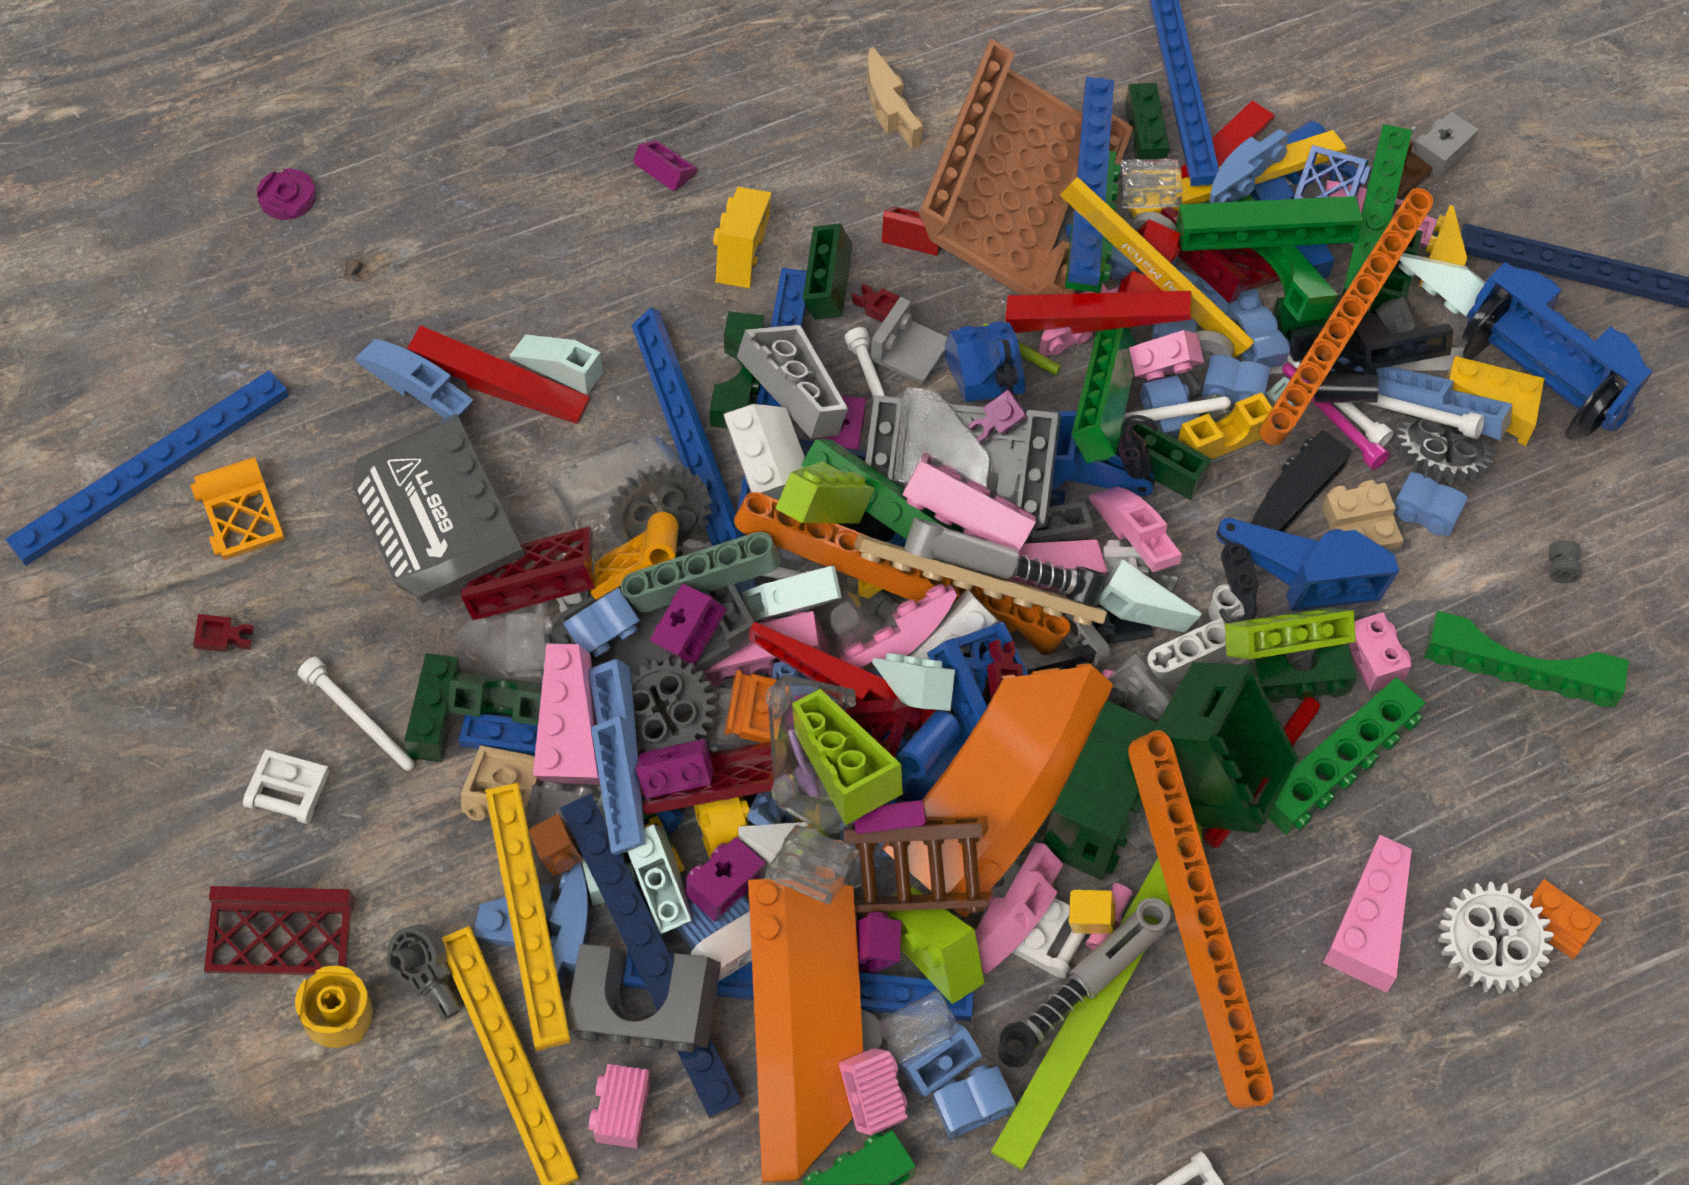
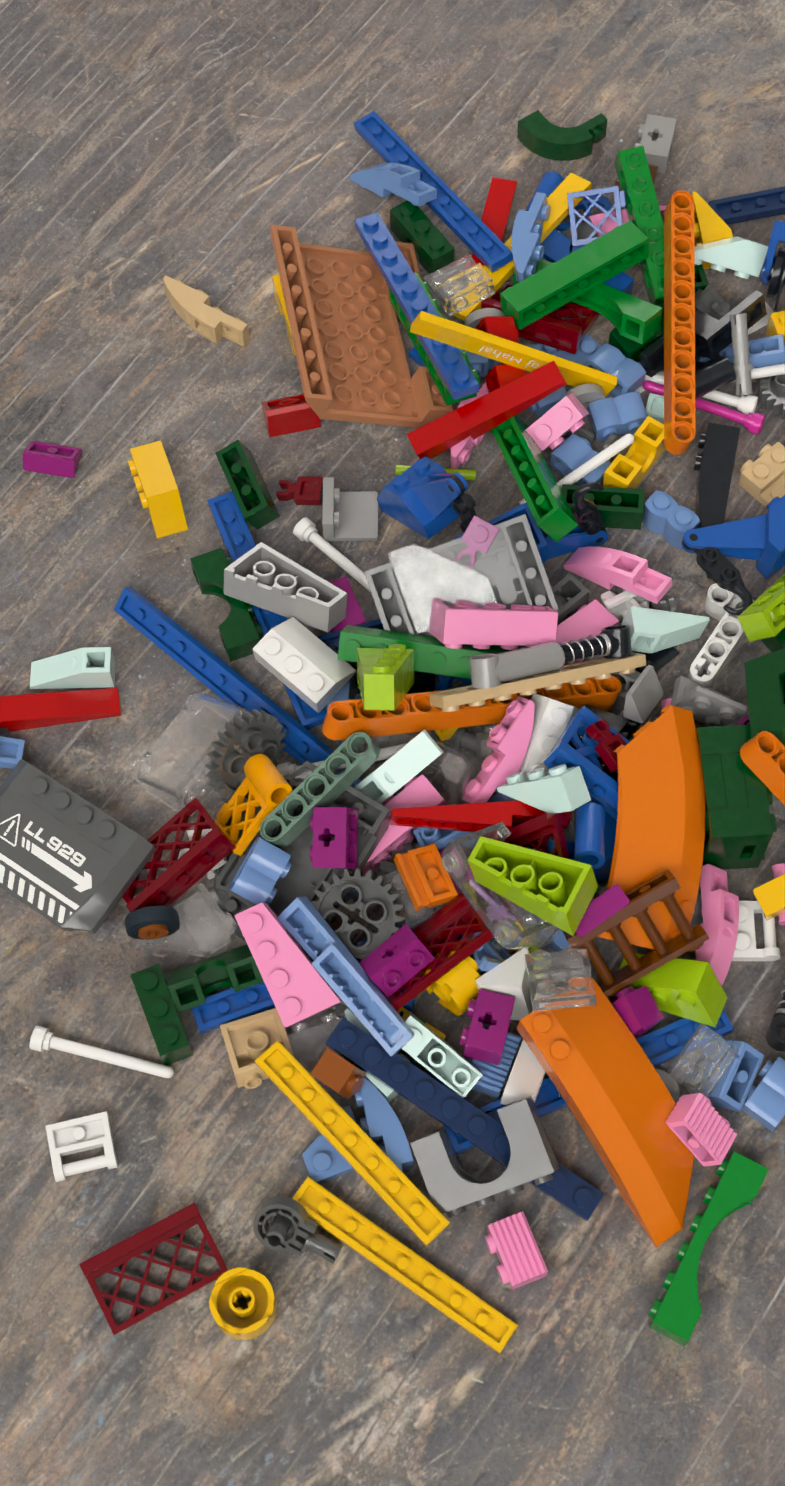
camera: 25 degrees left, 5 degrees up
none -> black wheel [125,906,180,940]
none -> medium blue slope [350,163,437,206]
none -> dark green arch [517,110,608,161]
none -> light grey slope [623,665,663,723]
none -> medium blue brick [642,490,700,550]
none -> light grey pin [730,313,753,396]

